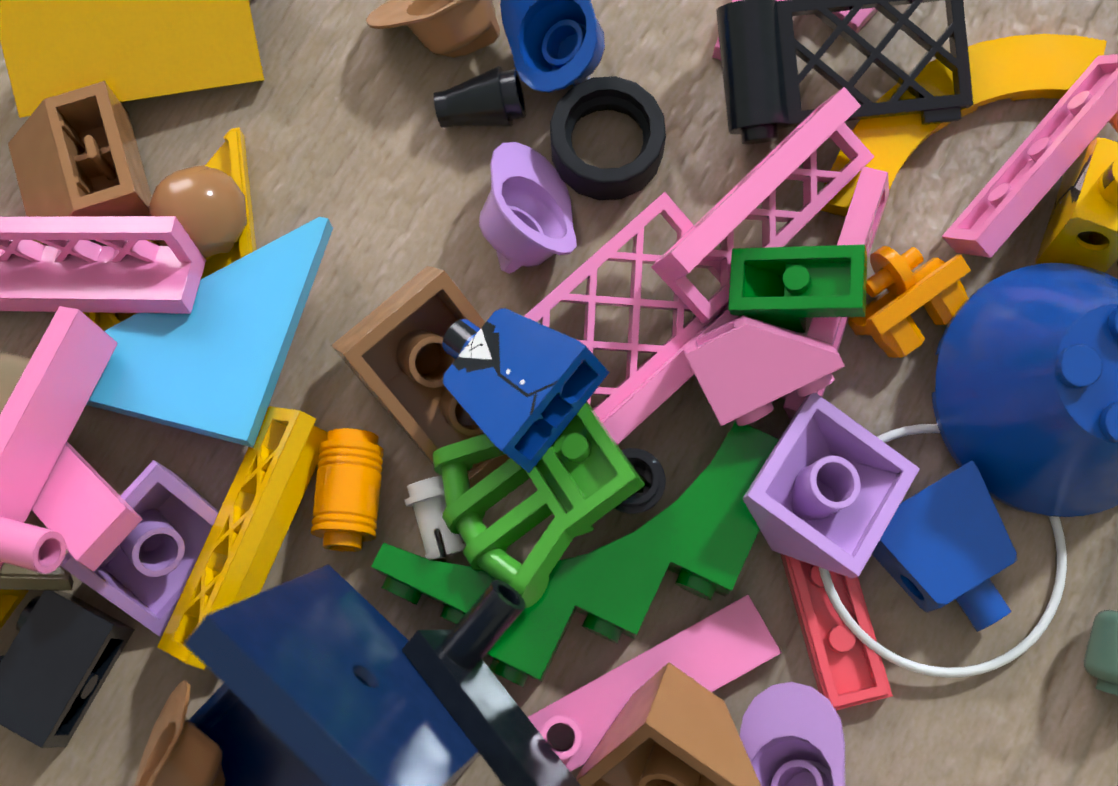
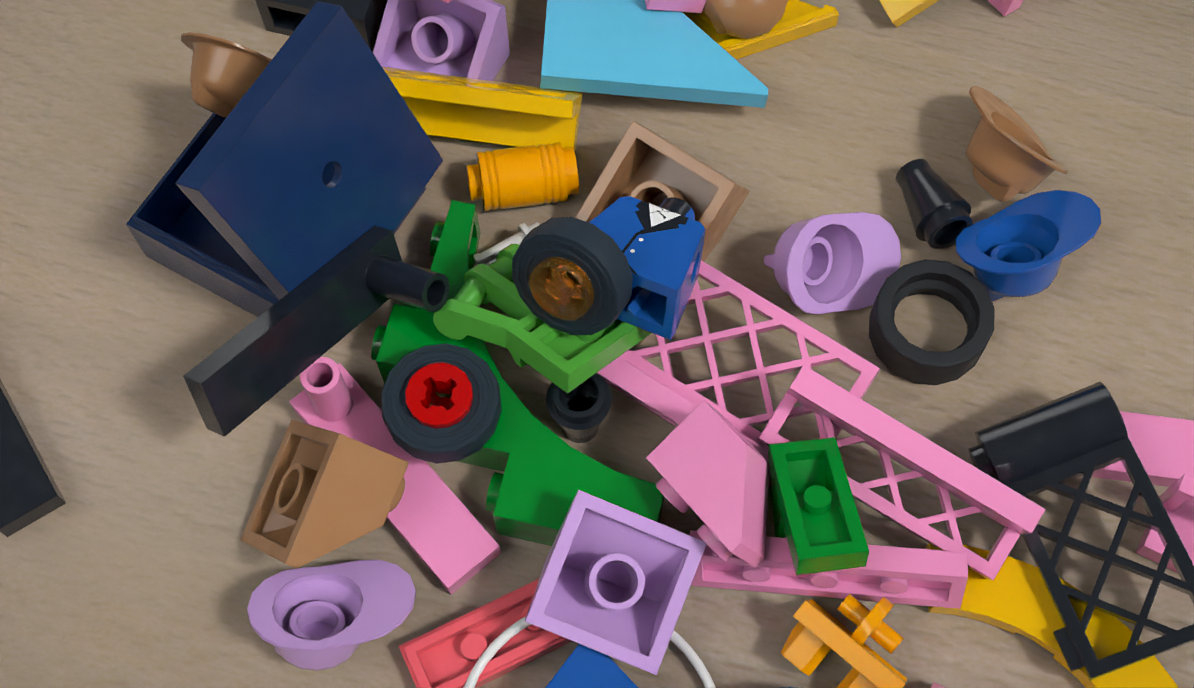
camera: 75 degrees right, 10 degrees down
none -> black wheel [381,343,502,464]
none -> black wheel [512,217,633,335]

